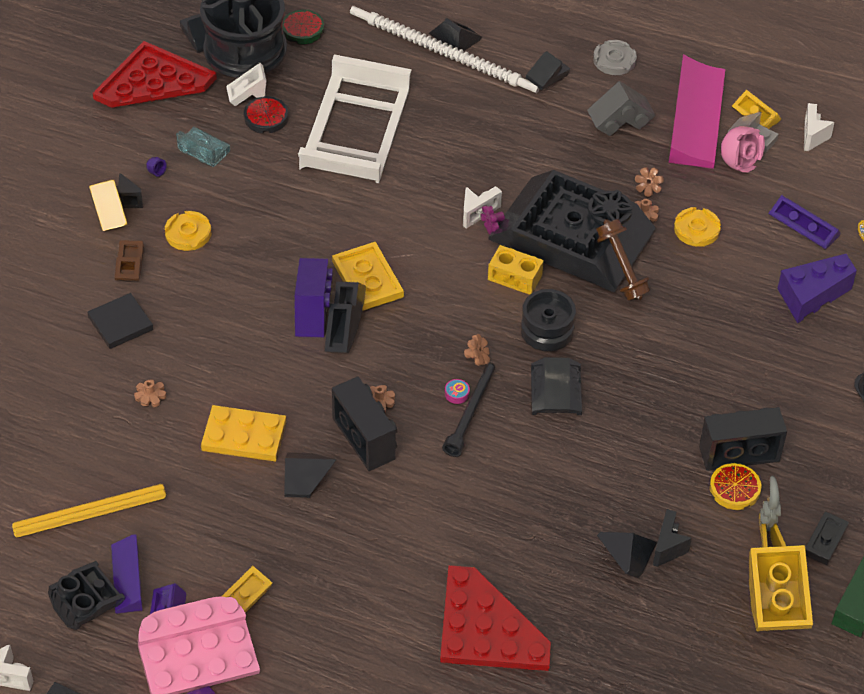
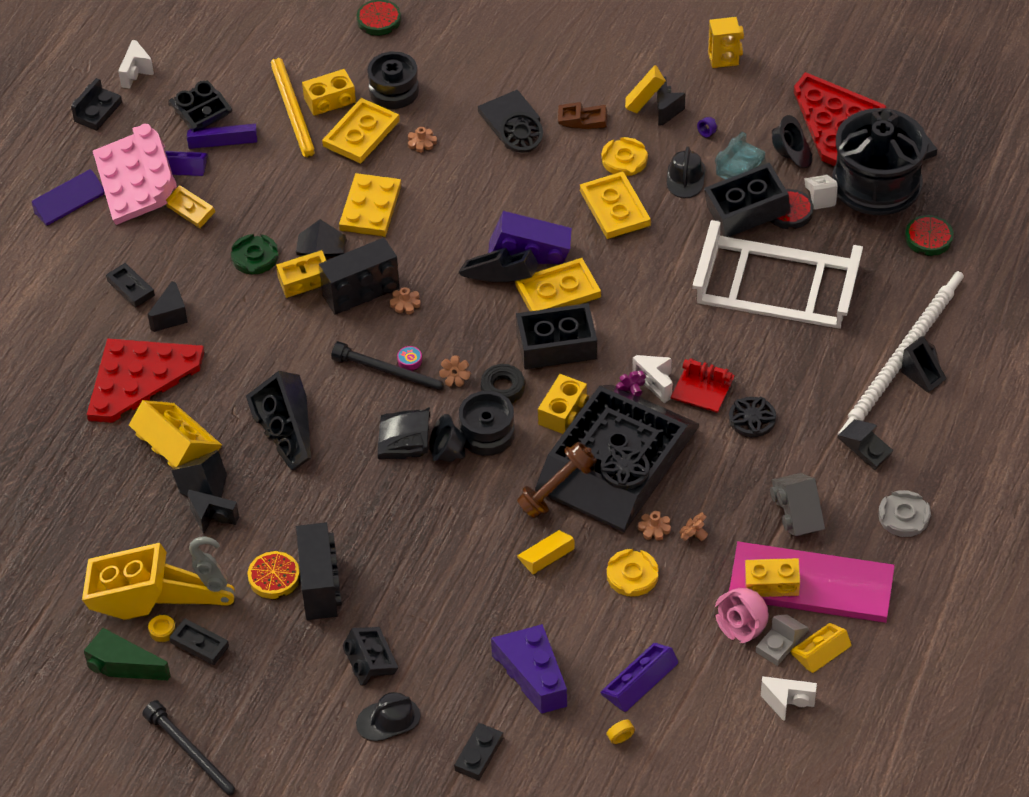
camera: 95 degrees right, 0 degrees up
none -> black plate [106,263,155,308]
none -> yellow slope [129,400,222,468]
none -> black slope [148,281,188,332]
none -> yellow tile [148,615,176,642]
none -> dark green tile [231,234,279,275]
none -> black wedge [246,371,311,470]
none -> yellow brick [276,250,326,298]
none -> yellow brick [302,69,356,116]
none -> yellow plate [322,98,400,164]
none -> black bracket [343,627,398,685]
none -> black wheel [367,51,419,109]
none -> black piece [429,414,466,462]
none -> black tyre [480,364,525,403]
none -> black wheel [499,112,543,153]
none -> black brick [516,303,597,370]
none -> yellow slope [517,530,575,574]
none -> yellow plate [580,171,651,239]
none -> black piece [666,146,705,198]
none -> red hinge [671,358,735,413]
none -> black brick [704,163,791,237]
none -> yellow brick [708,17,744,68]
none -> black wheel [729,396,776,437]
none -> yellow brick [745,558,800,597]
none -> black piece [772,115,812,168]

